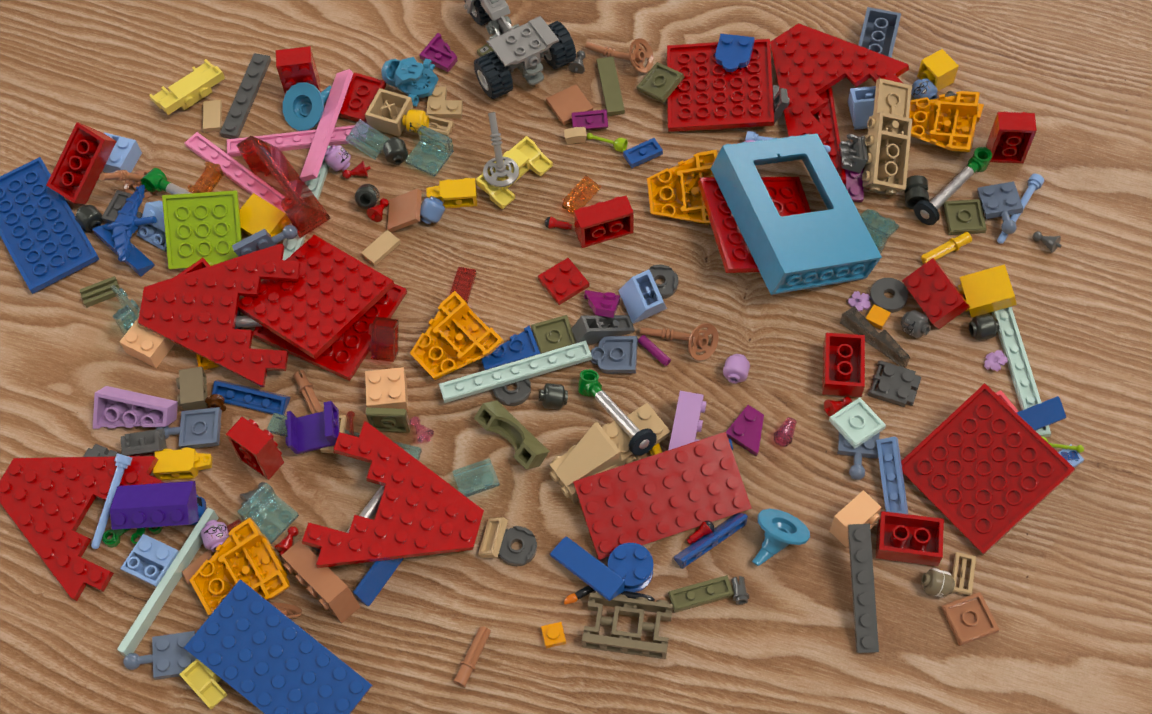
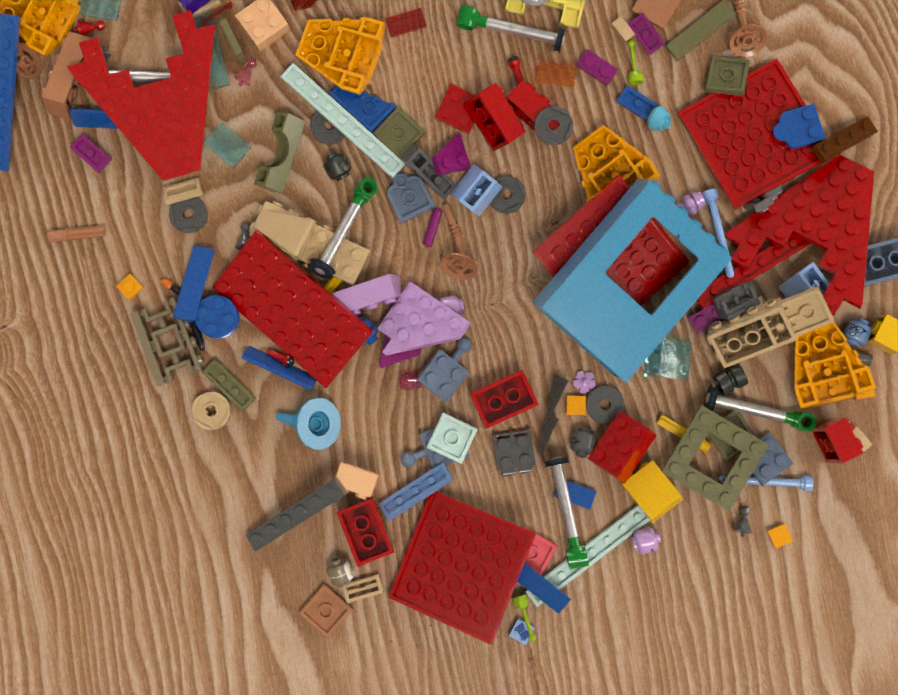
camera: 55 degrees right, 25 degrees up
dark grey pin [731,576,749,605] -> none
red piece [824,397,852,417] -> none
pearl dark grey head [969,314,999,341] -> none
lavender plant [984,350,1008,372] -> none
none -> magenta plate [70,133,112,174]
none -> tan plate [192,392,231,430]
none -> dark grey piece [235,223,250,250]
none -> lavender wing [378,282,471,355]
none -> sand blue plate [416,337,472,403]
none -> piece [456,5,566,54]
none -> red brick [463,82,526,152]
none -> dark grey tile [534,106,573,146]
none -> piece [543,456,589,570]
none -> blue tile [553,481,597,509]
none -> magenta plate [576,49,618,86]
none -> lavender head [631,527,661,555]
none -> medium azure cone [647,106,672,131]
none -> olive plate [661,405,769,511]
none -> light orange tile [766,523,793,549]
none -> reddish brown plate [811,116,878,164]

